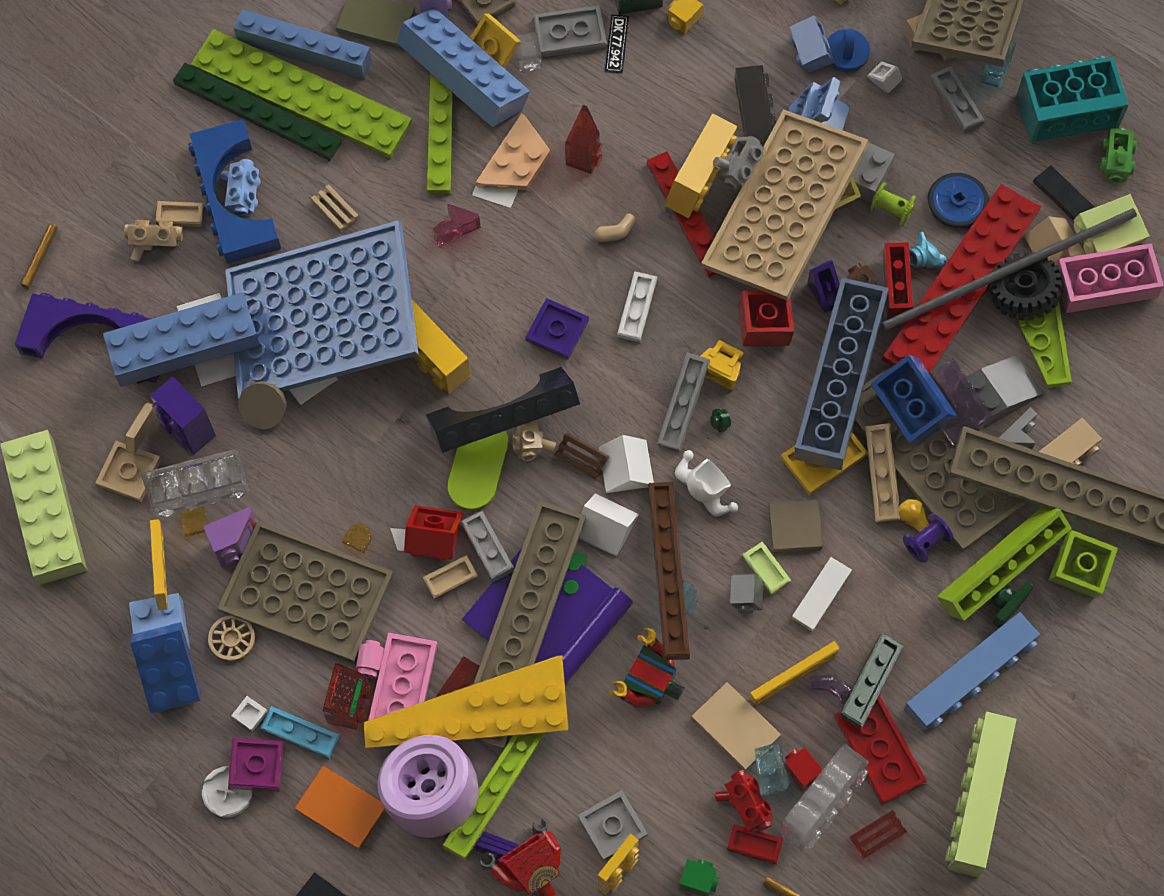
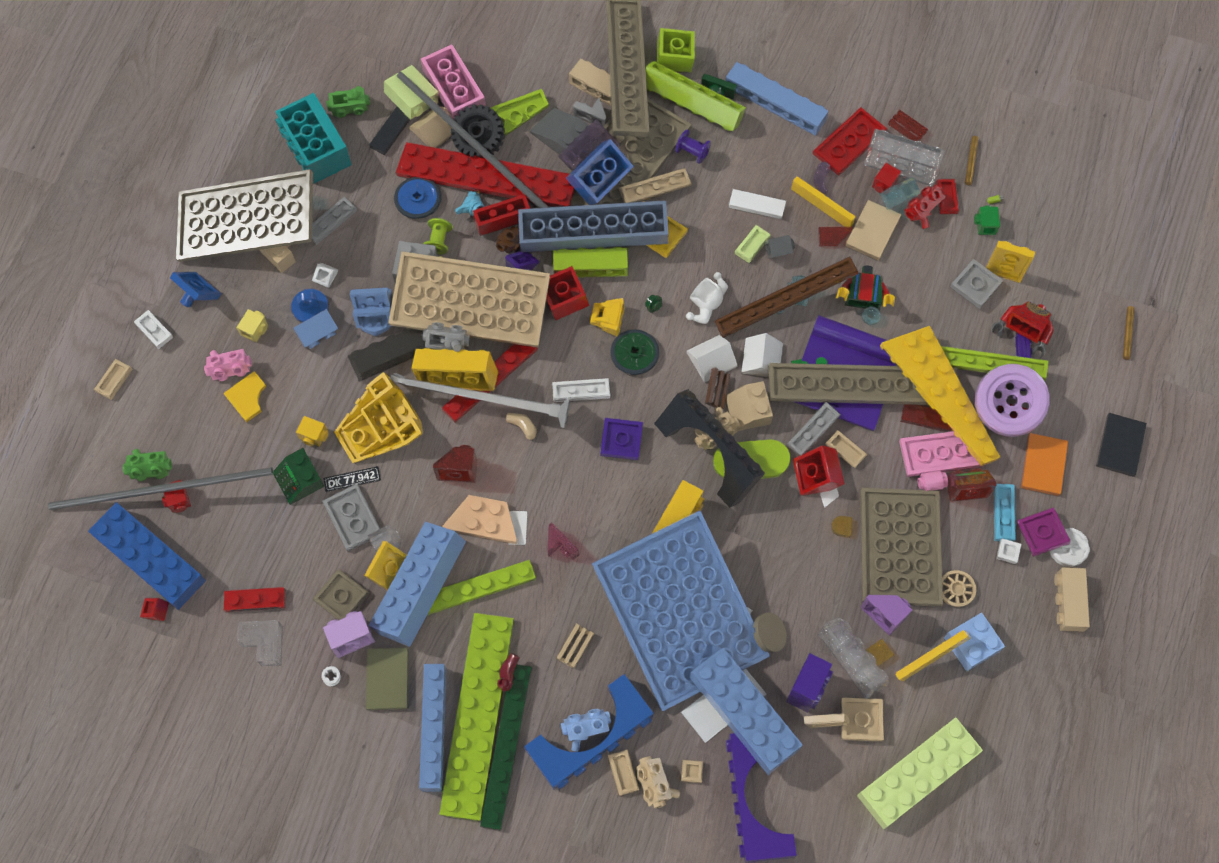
camera: 110 degrees left, 0 degrees up
blue brick [130,622,201,714] -> none
light grey tile [657,352,710,452] -> none
dark tan tile [769,500,823,552] -> none
tile [838,633,903,729] -> none
yellow animal [899,499,929,532] -> none
yellowish green brick [945,711,1017,878] -> none
none -> yellow wedge [334,372,423,463]
none -> light grey piece [390,372,571,428]
none -> dark red arm [497,653,520,691]
none -> lime brick [553,247,628,278]
none -> dark green wheel [610,329,659,375]
none -> tan tile [681,760,703,783]
none -> tan slope [726,381,773,431]
none -> clear red tile [818,227,853,246]
none -> clear light blue plate [862,307,881,325]
none -> tan brick [1054,568,1090,632]

